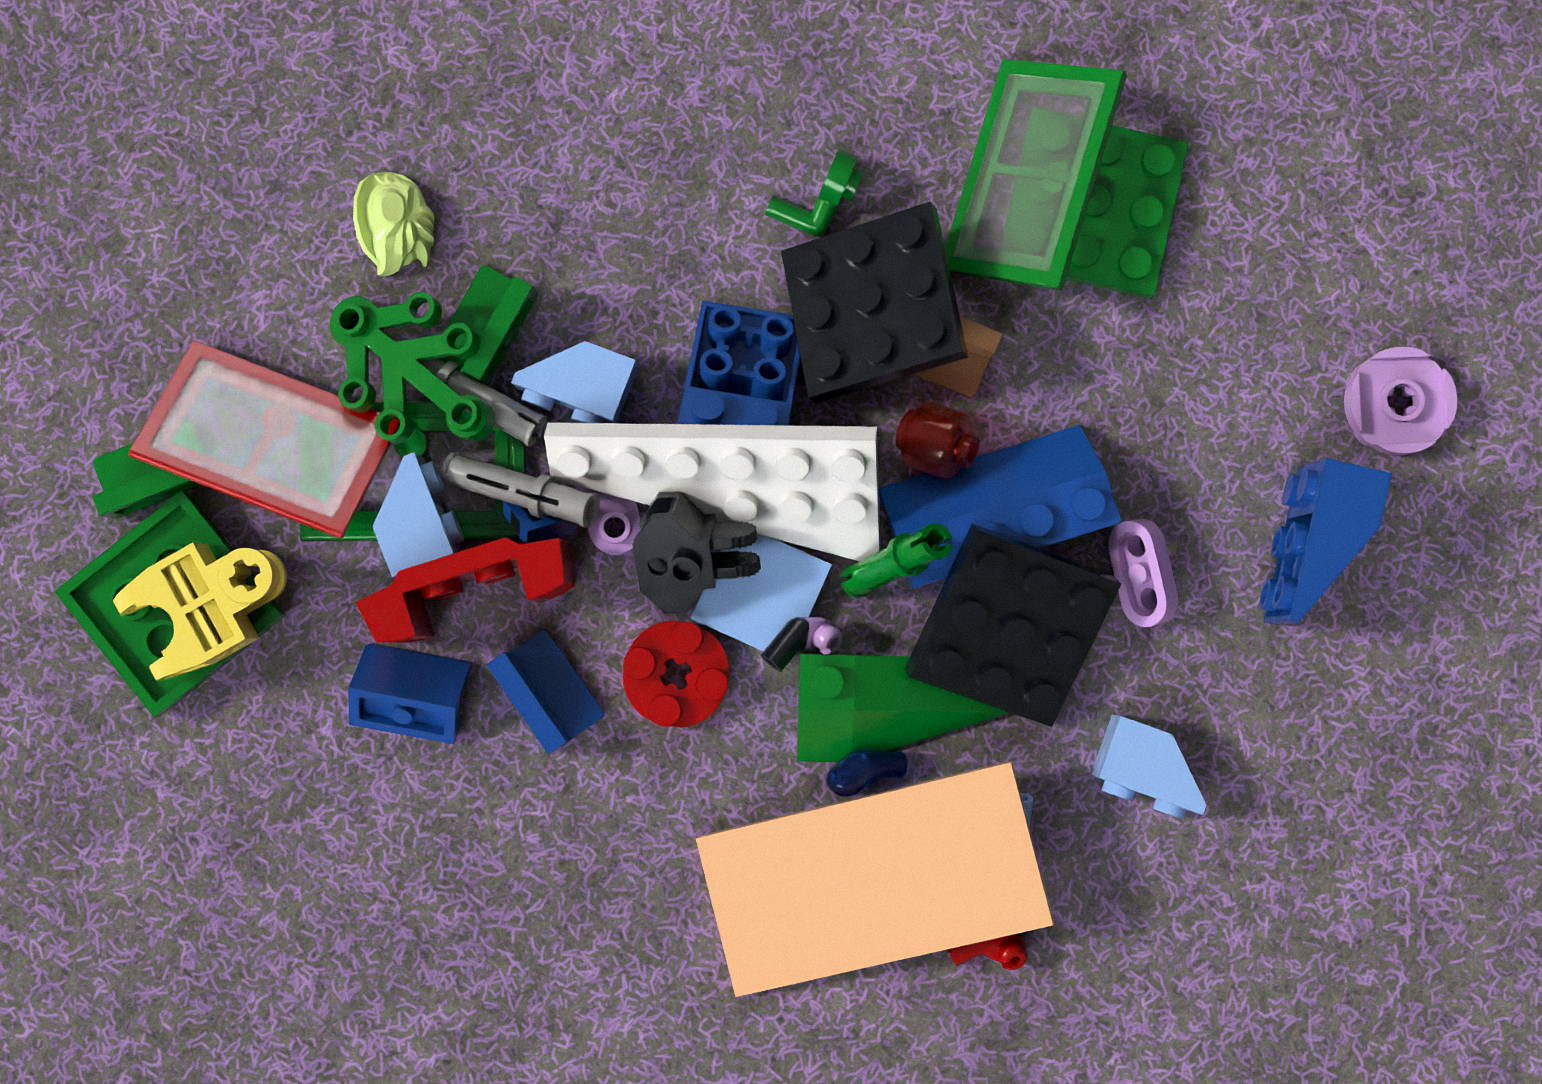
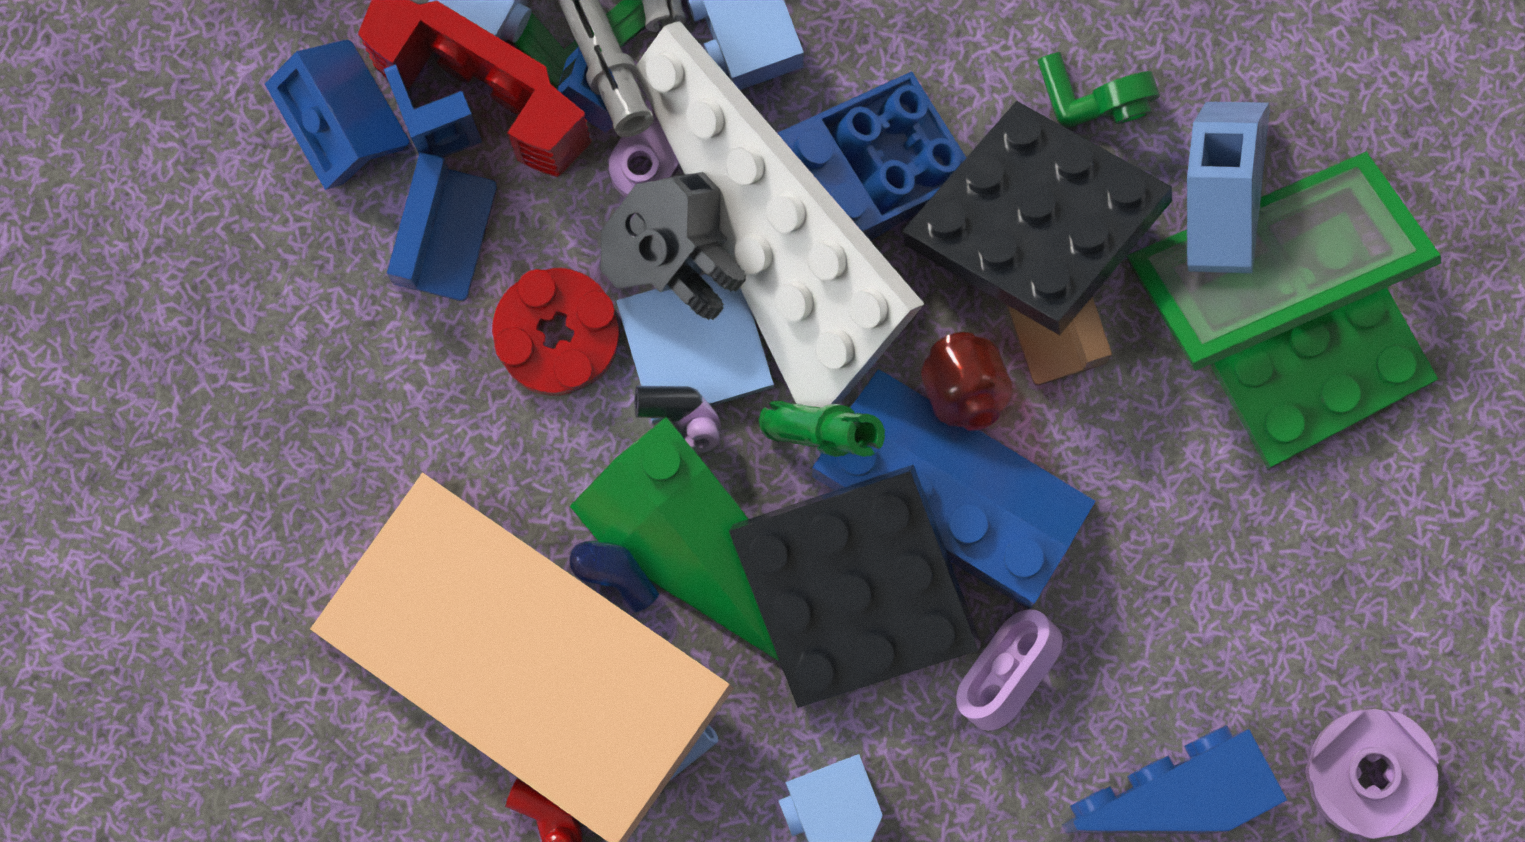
camera: 50 degrees right, 5 degrees down
none -> blue panel [384,64,482,158]
none -> medium blue slope [1187,102,1270,274]

